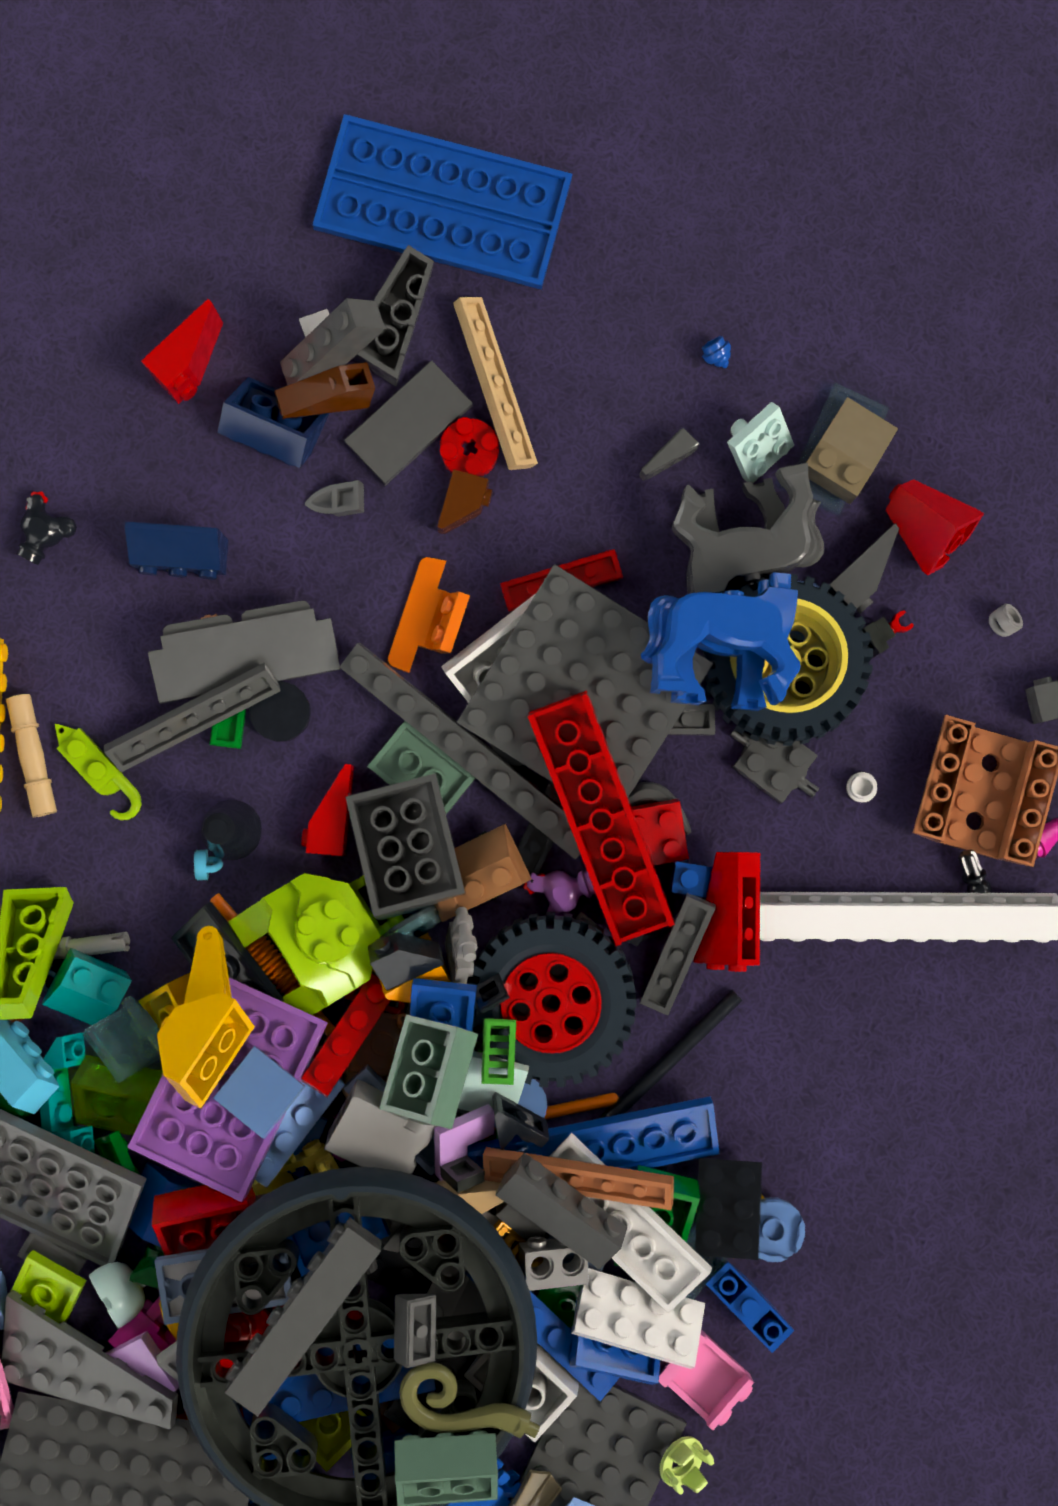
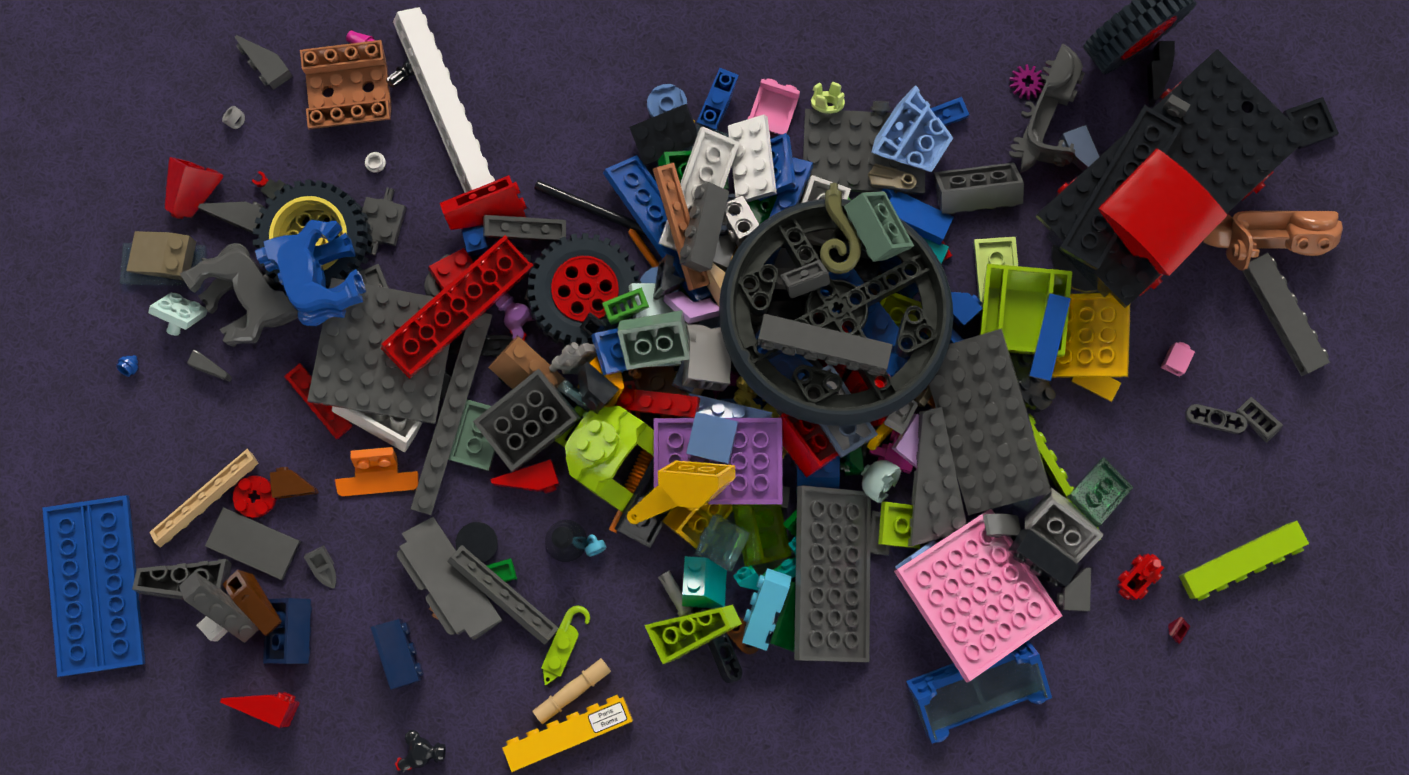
camera: 110 degrees left, 5 degrees down
pearl dark grey plate [440,1155,485,1193] -> none

